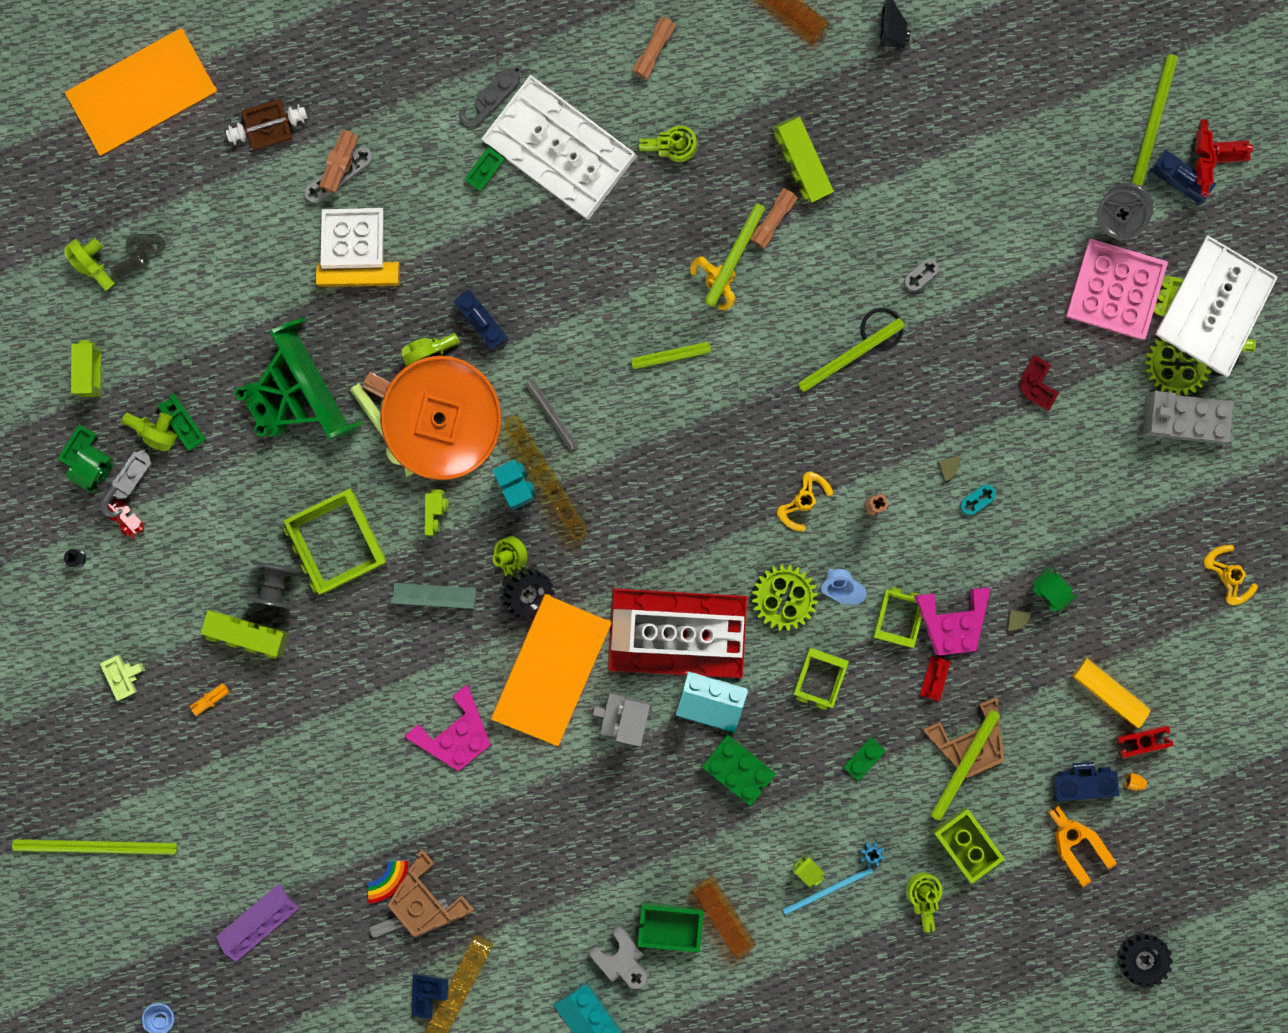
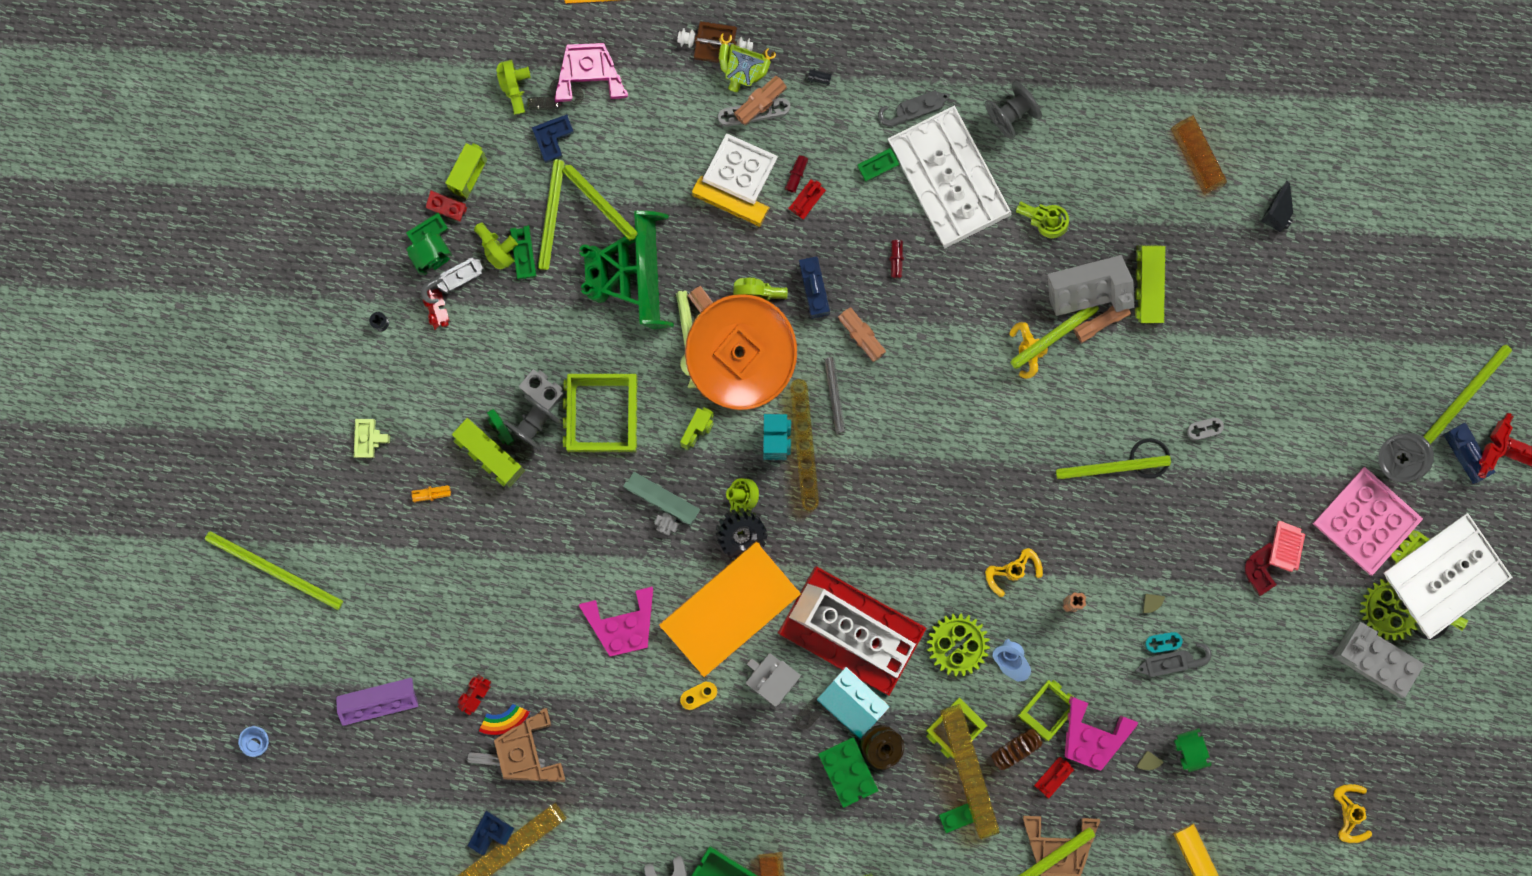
camera: 30 degrees right, 5 degrees down
lime axle [631,342,711,369] -> none
nougat axle [632,17,676,80] -> none
none -> red hinge [425,190,467,221]
none -> red hinge [457,674,491,715]
none -> green plate [487,409,516,446]
none -> light grey brick [519,369,564,412]
none -> dark blue plate [532,114,574,163]
none -> lime axle [538,160,564,270]
none -> wing [554,43,628,102]
none -> lime axle [563,165,637,240]
none -> light grey gear [654,512,679,536]
none -> yellow plate [680,682,717,710]
none -> lime torso [719,34,776,92]
none -> dark red axle [784,155,808,193]
none -> red hinge [788,179,826,220]
none -> black pin [807,68,832,85]
none -> nougat piece [838,307,886,362]
none -> dark brown wheel [860,725,905,770]
none -> dark red axle [889,240,904,279]
none -> clear yellow beam [940,704,1000,840]
none -> dark grey piece [985,80,1042,140]
none -> reddish brown gear [991,729,1043,770]
none -> light grey hinge [1048,255,1134,316]
none -> dark grey plate [1135,643,1212,678]
none -> coral window [1269,521,1305,572]

